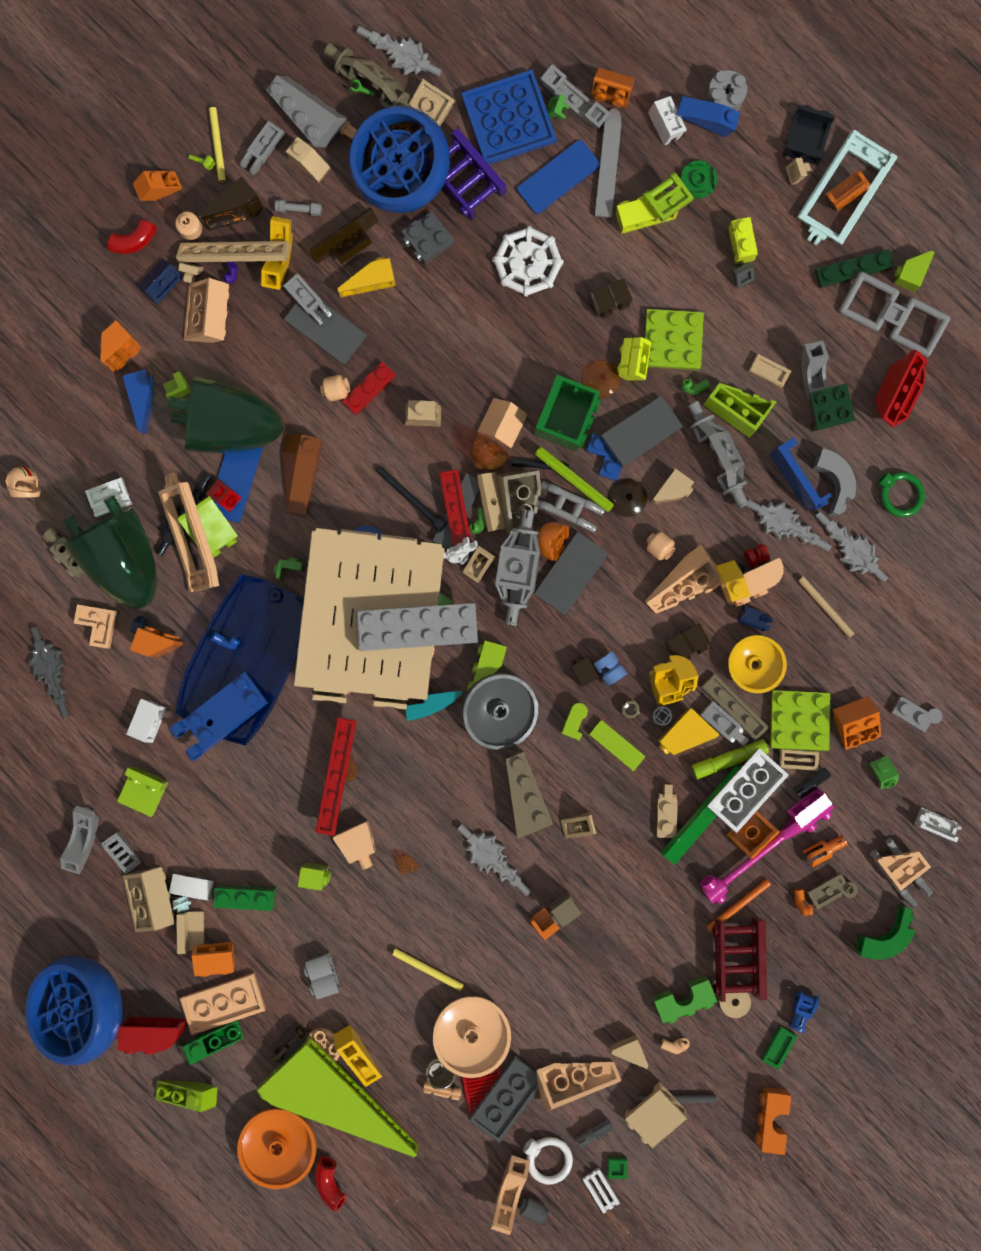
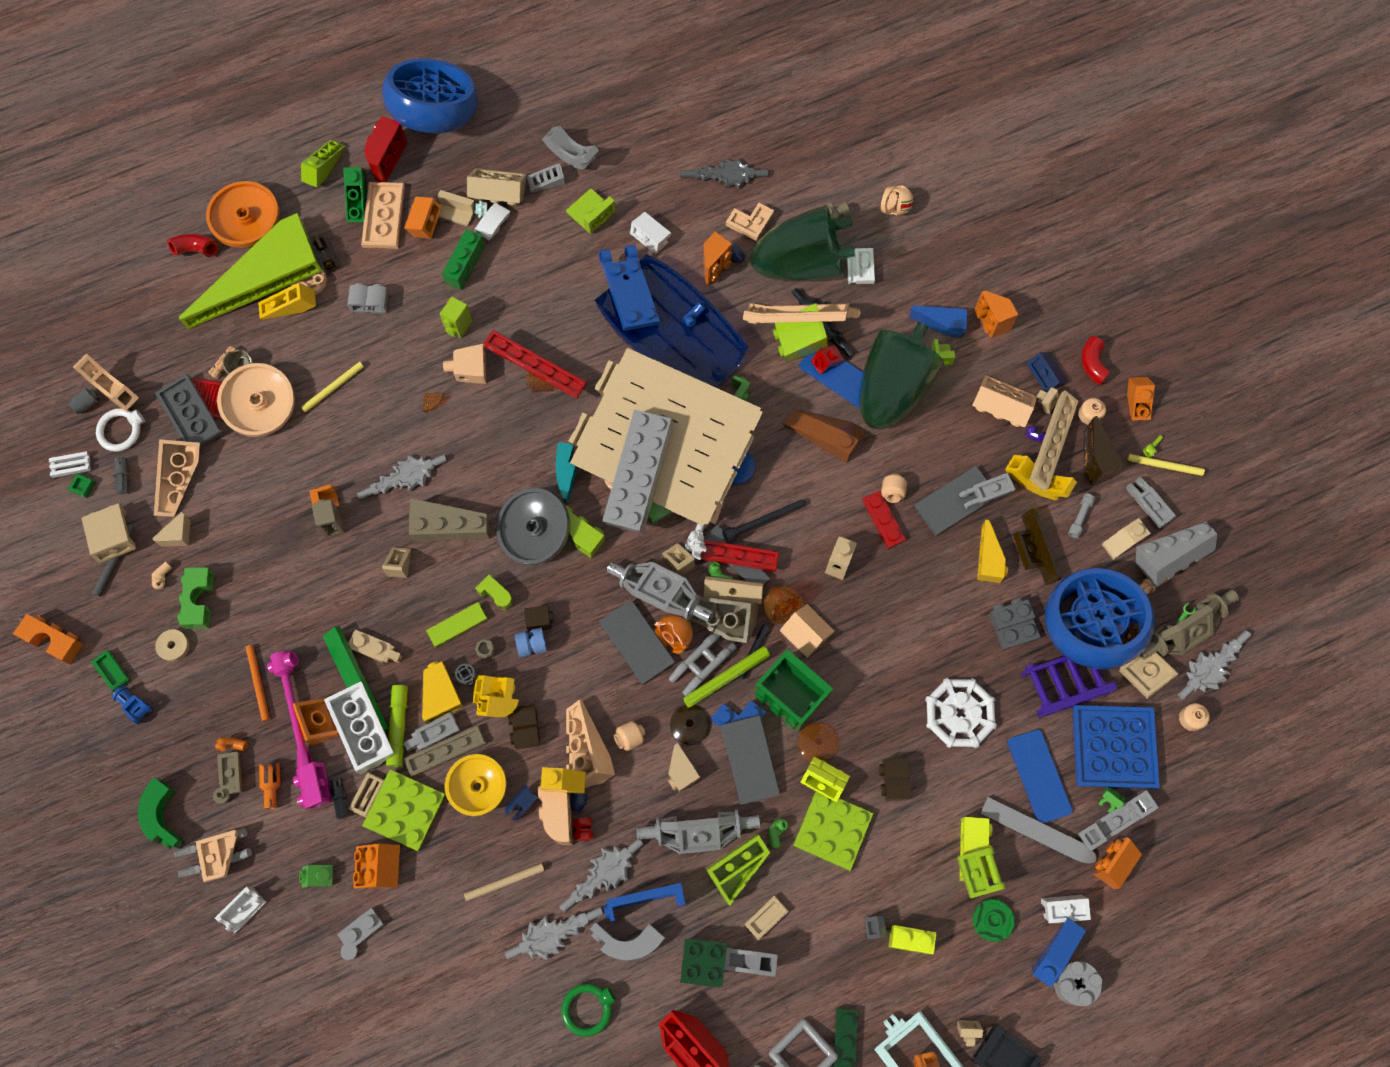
camera: 110 degrees right, 15 degrees down
dark red fence [712,918,767,1002] -> none
none -> light nougat head [1179,703,1210,731]

